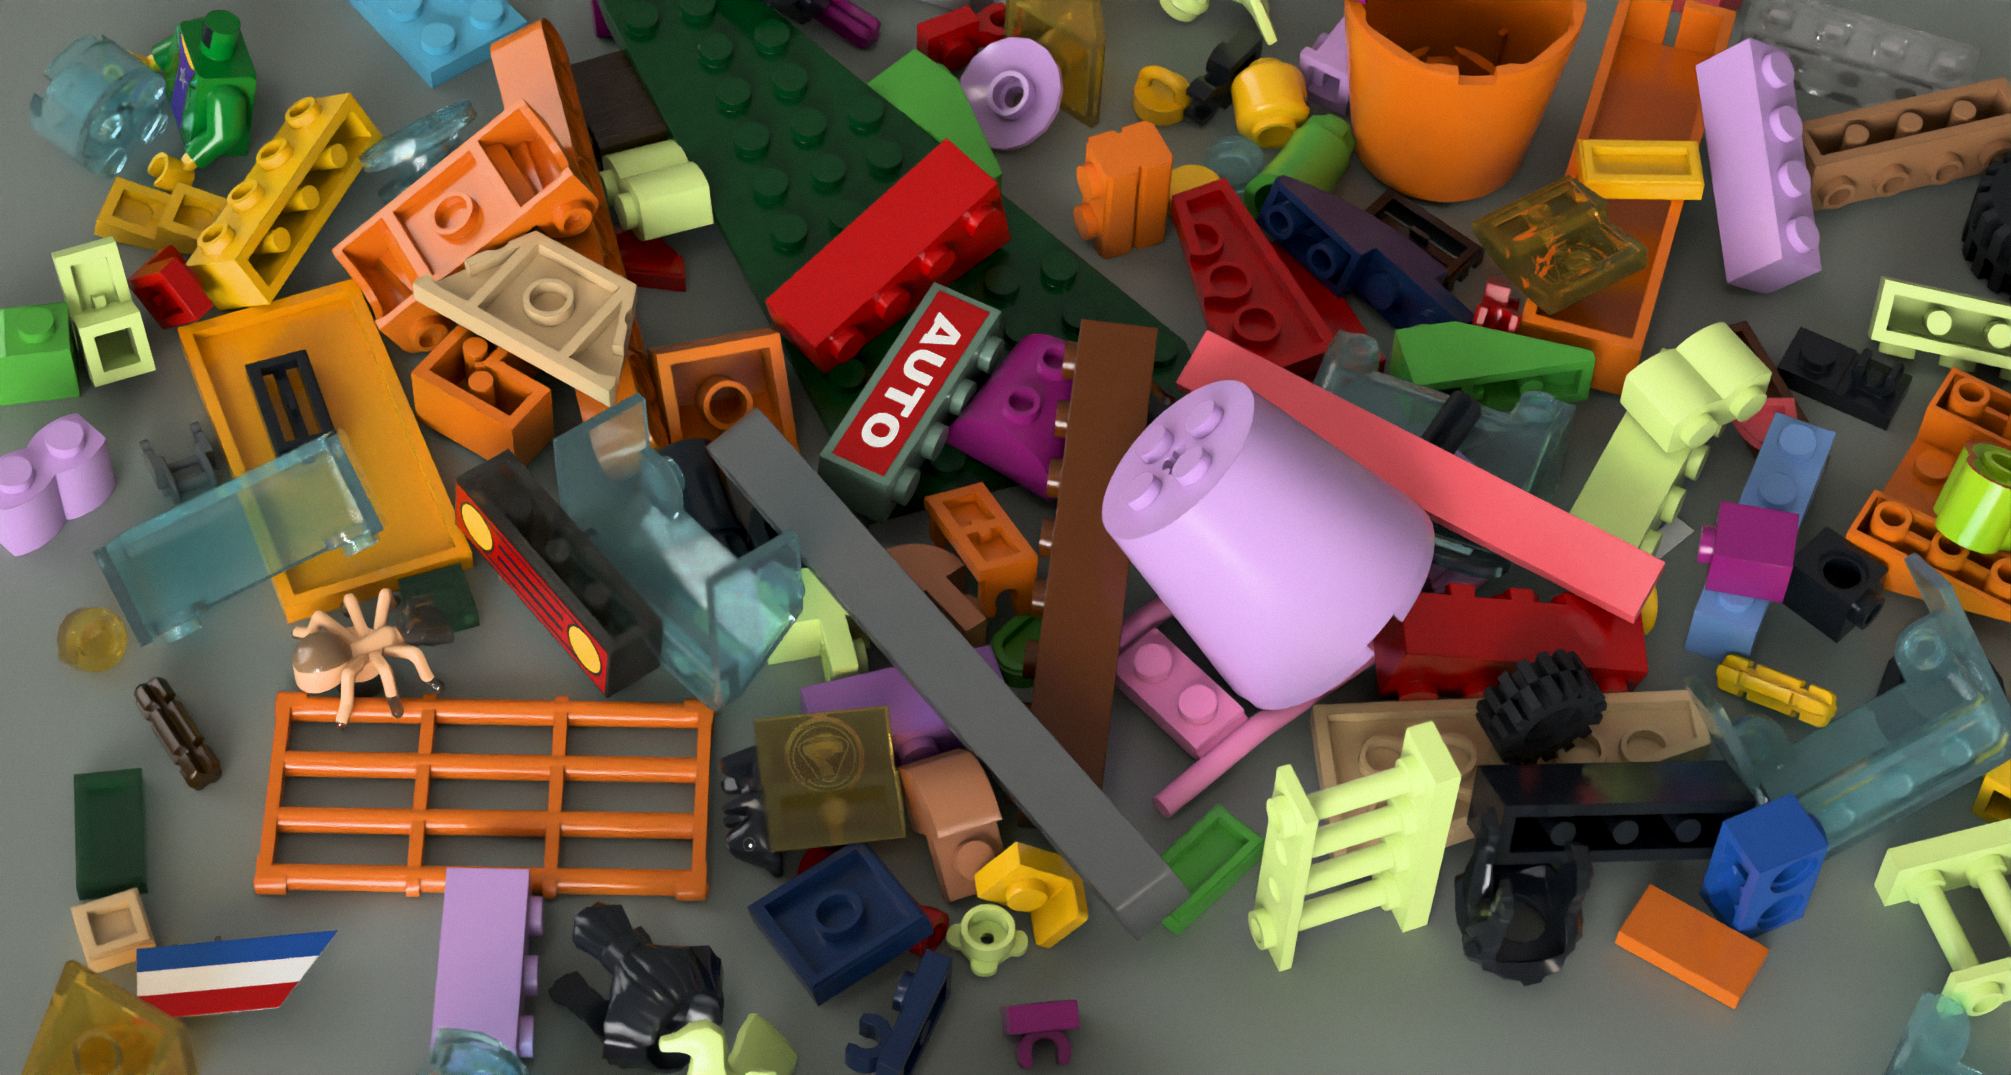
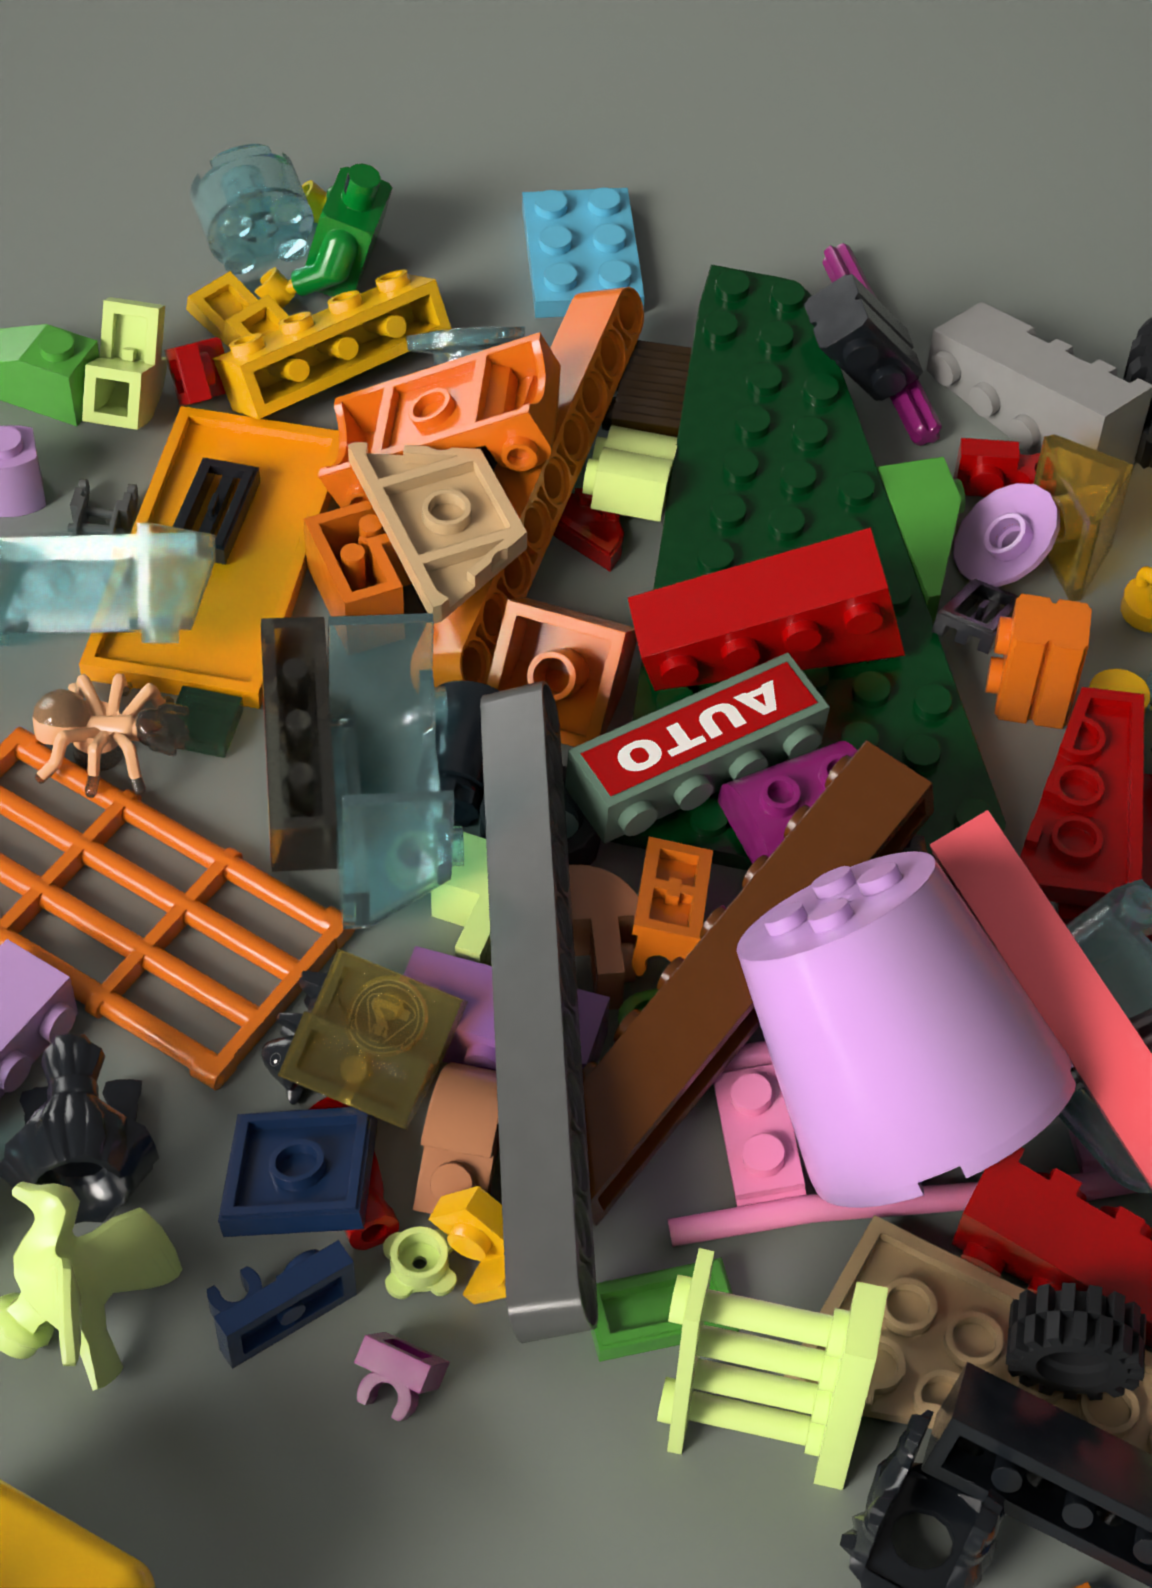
camera: 35 degrees right, 0 degrees up
none -> black tile [931,579,1019,654]

